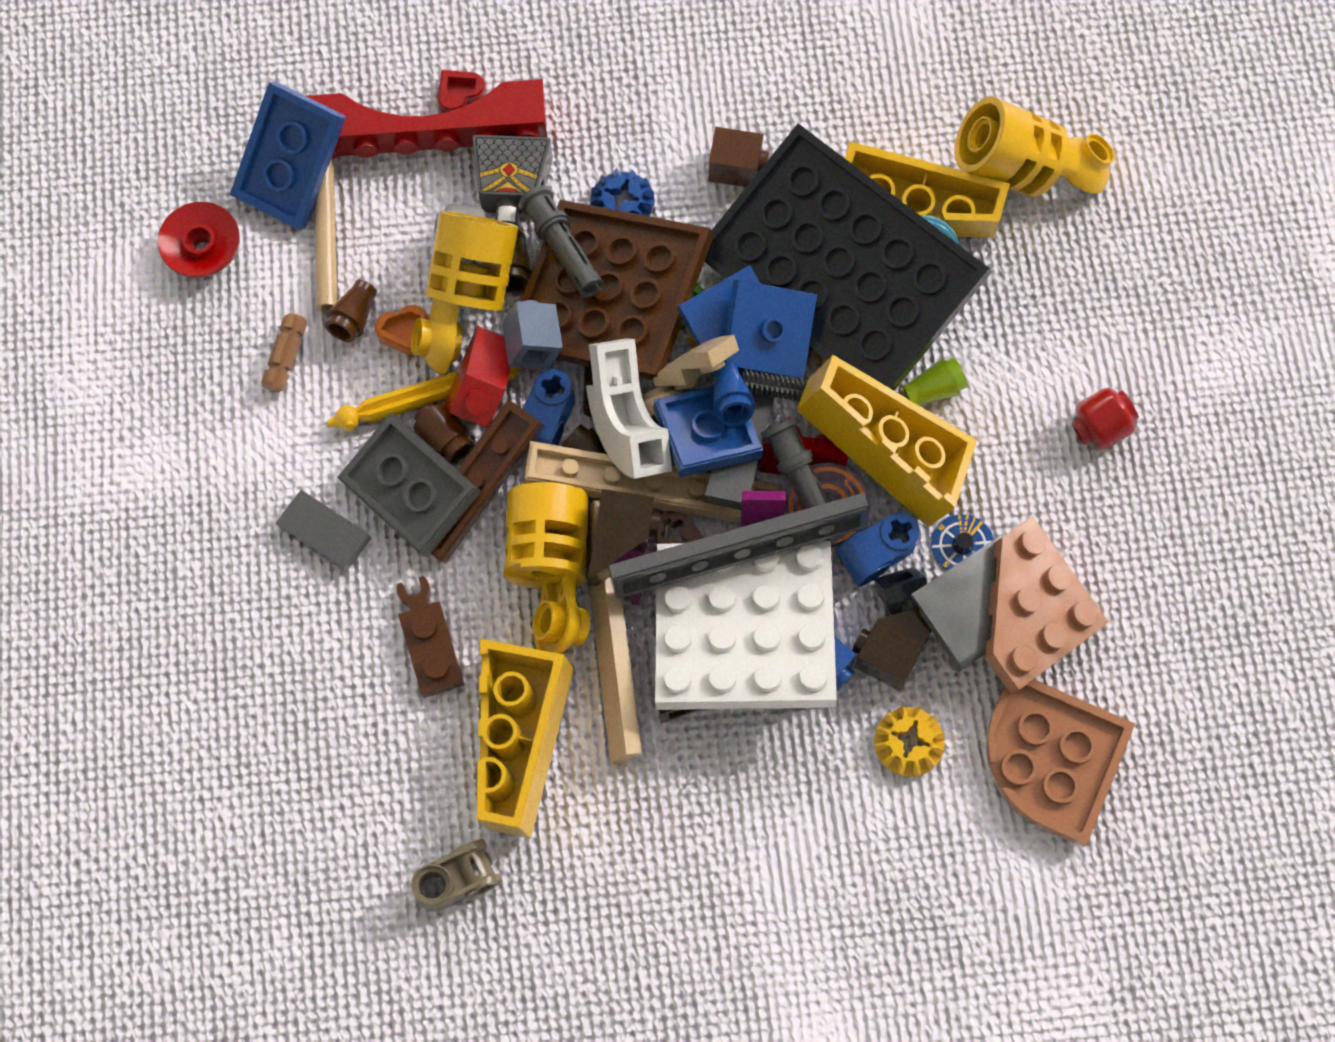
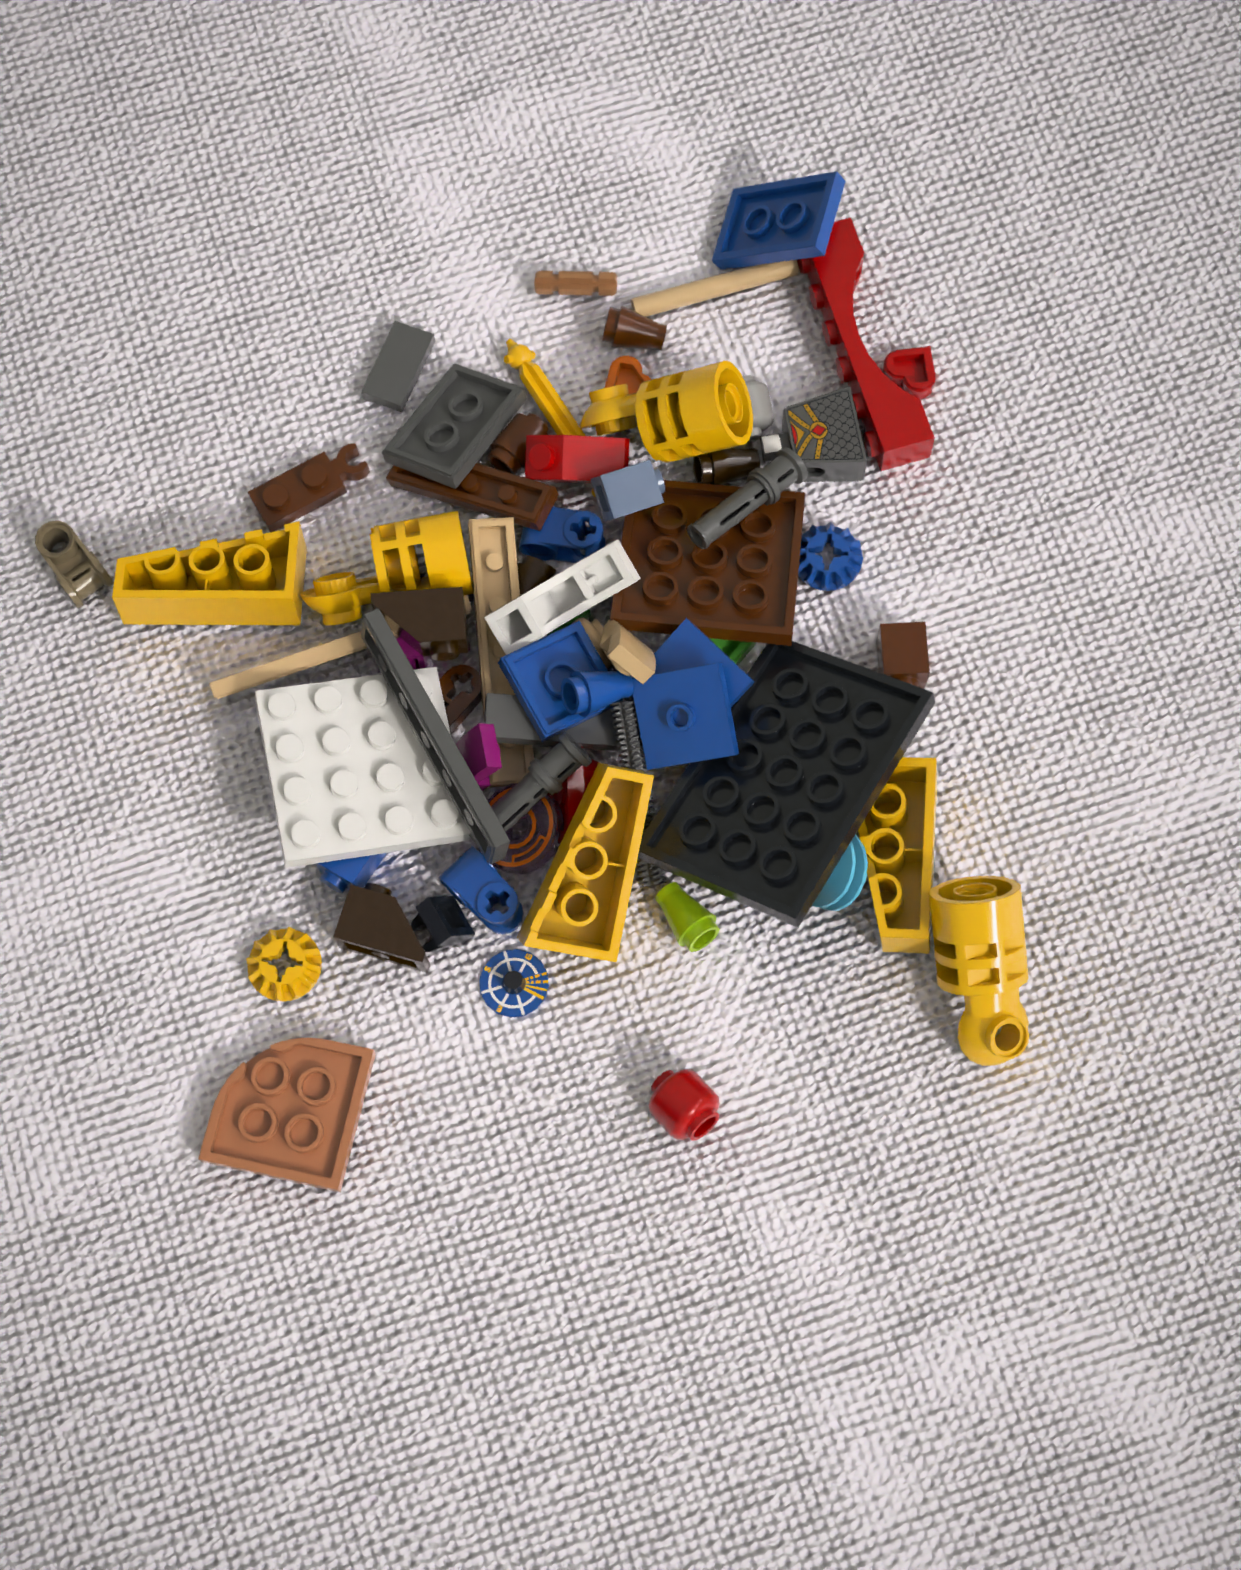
camera: 80 degrees right, 0 degrees up
red dish [157,202,240,278] -> none
piece [910,532,1007,672] -> none
nougat plate [985,516,1109,694] -> none

